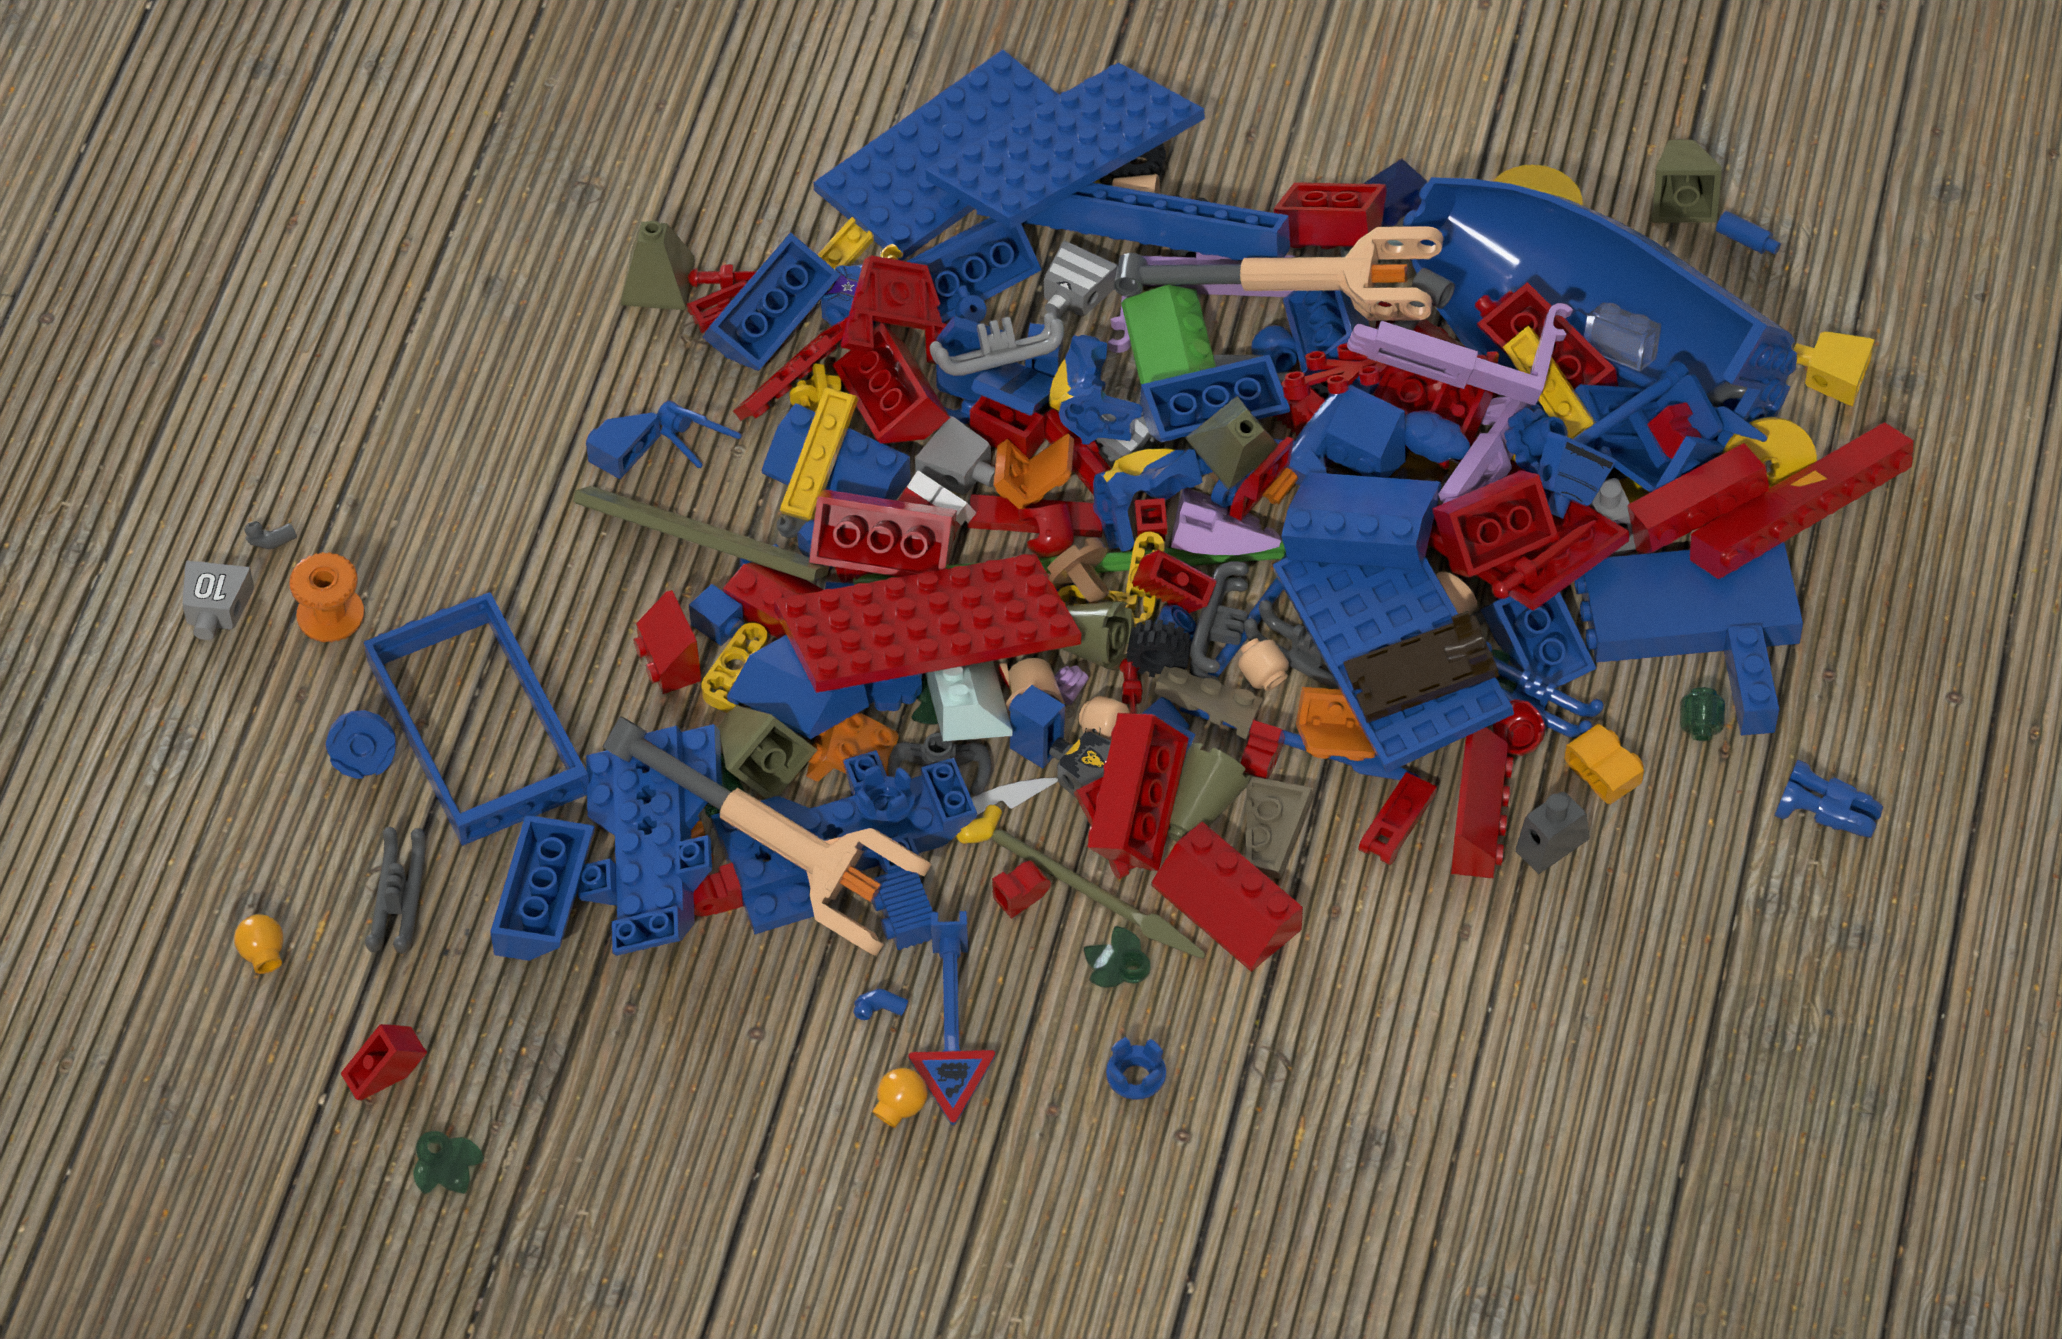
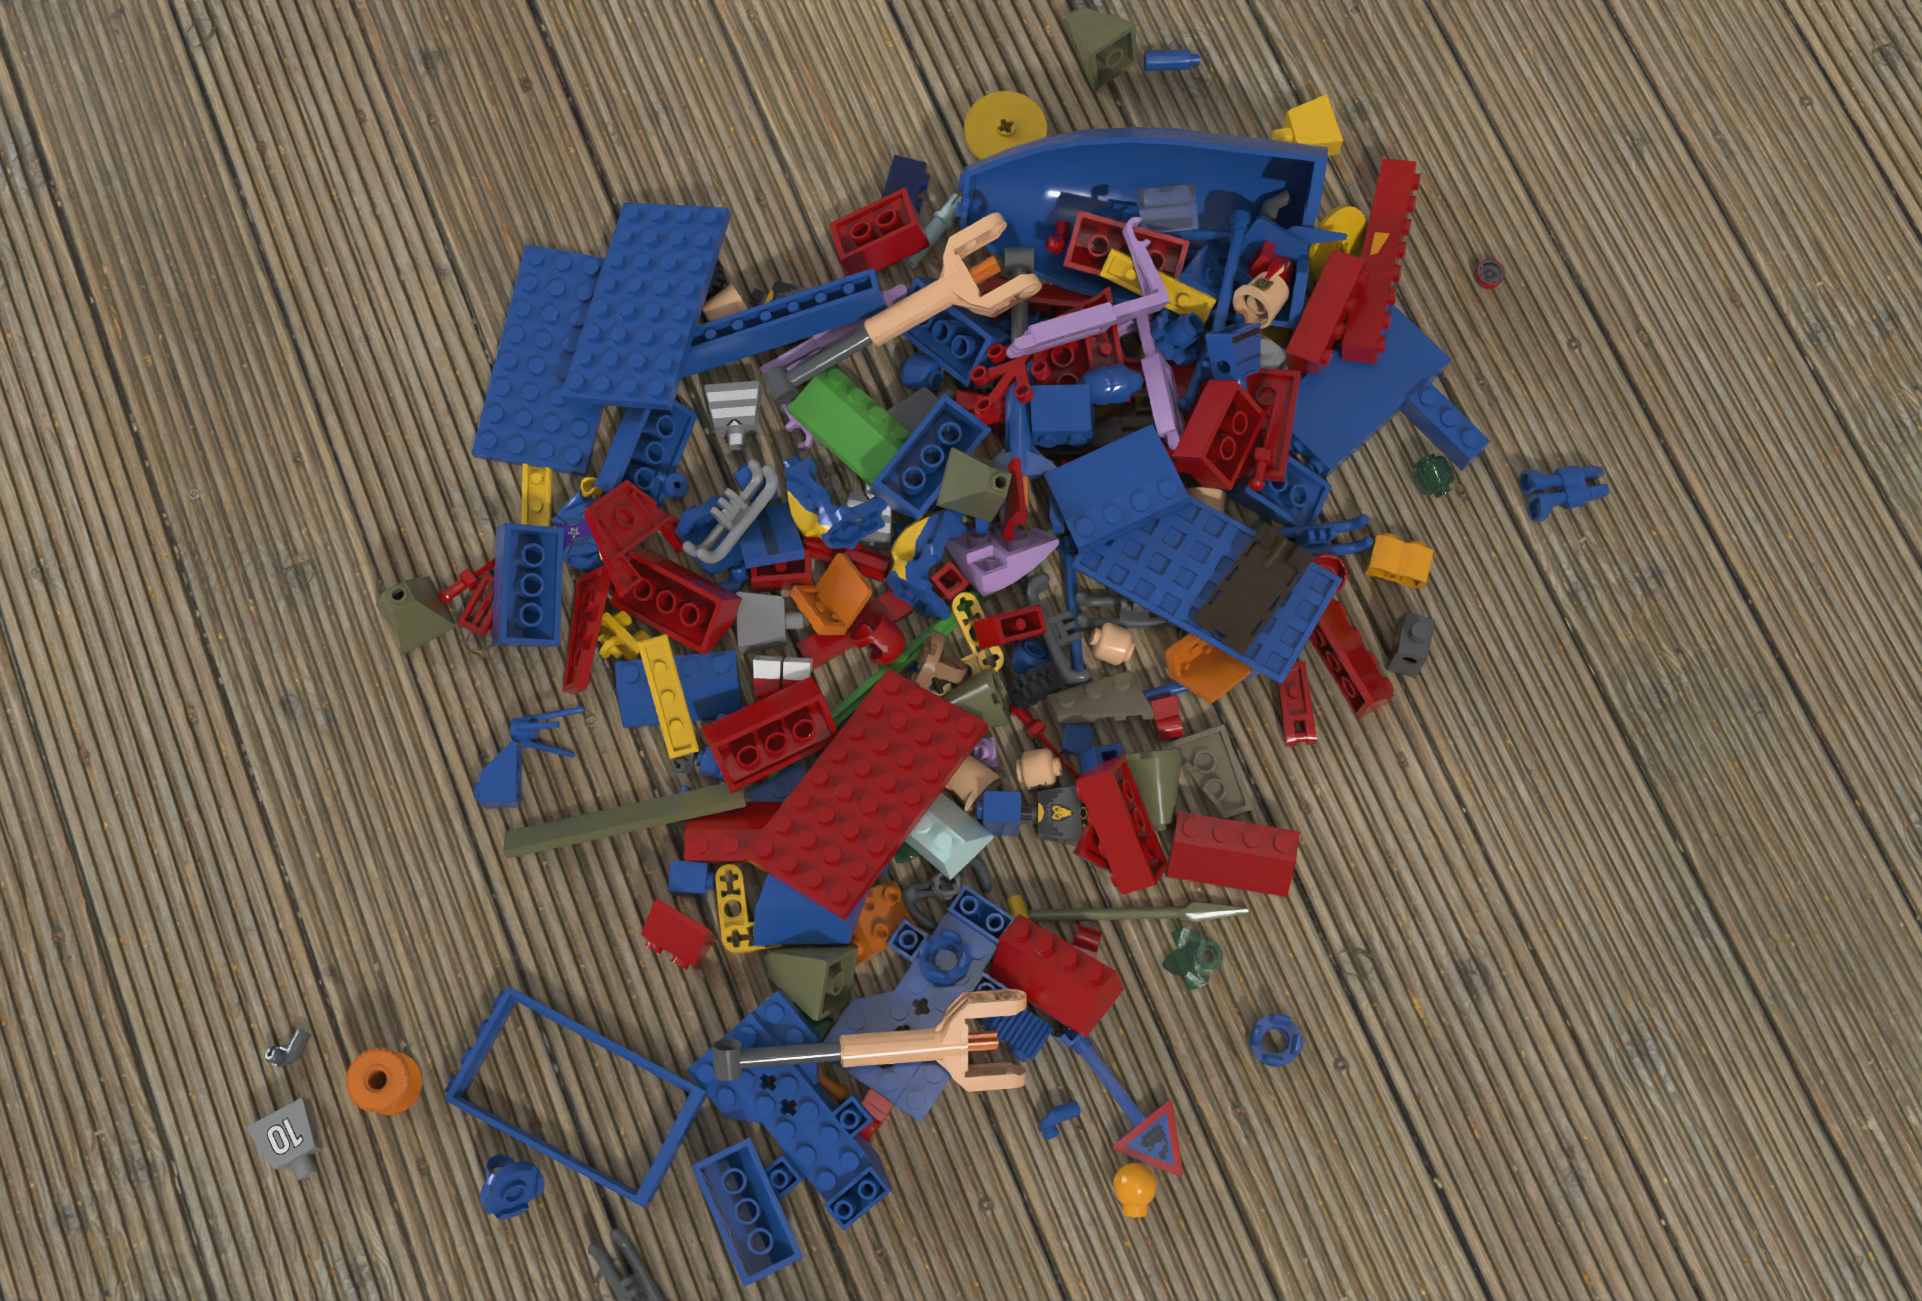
camera: 40 degrees left, 20 degrees up
white sticker [971,778,1058,815] -> none
none -> red slope [989,914,1124,1038]
none -> light nougat hat [1233,260,1289,329]
none -> tile [1474,259,1505,289]

